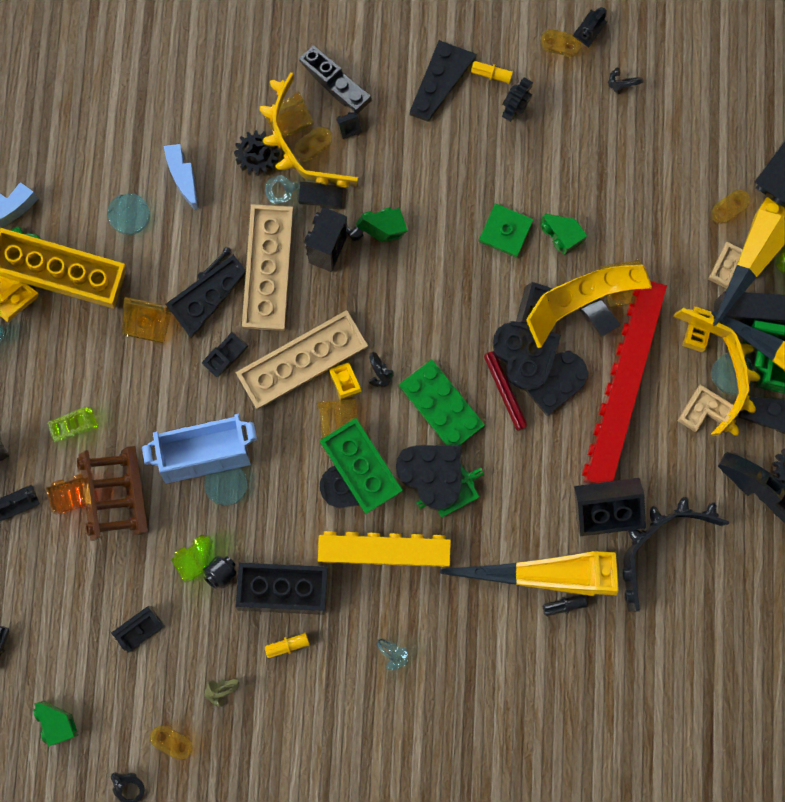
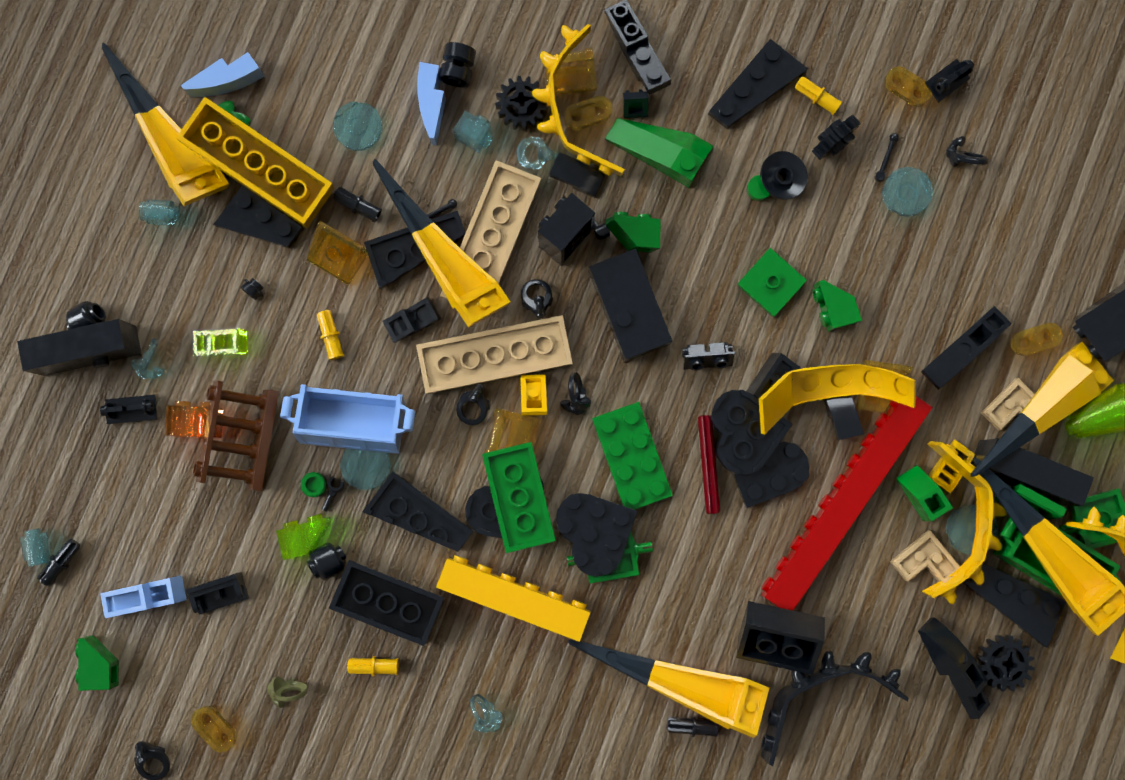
camera: 20 degrees right, 5 degrees up
none -> light blue slope [100,575,187,618]
none -> clear light blue piece [131,338,164,379]
none -> black wing [213,185,304,249]
none -> black plate [240,278,263,301]
none -> green tile [301,472,327,497]
none -> yellow axle [317,310,344,360]
none -> black hand [321,476,344,512]
none -> black axle [333,187,382,223]
none -> black wing [362,471,473,552]
none -> yellow plate [373,159,511,327]
none -> black wheel [438,42,476,88]
none -> clear light blue brick [452,111,493,153]
none -> black piece [456,384,491,425]
none -> black piece [521,279,553,319]
none -> black brick [588,249,673,363]
none -> green wedge [605,118,713,188]
none -> black hinge [682,342,735,371]
none -> green tile [747,175,770,201]
none -> black dish [760,151,808,200]
none -> black hinge [875,133,899,182]
none -> clear light blue tile [882,167,933,217]
none -> green slope [895,465,953,522]
none -> black slope [921,306,1012,390]

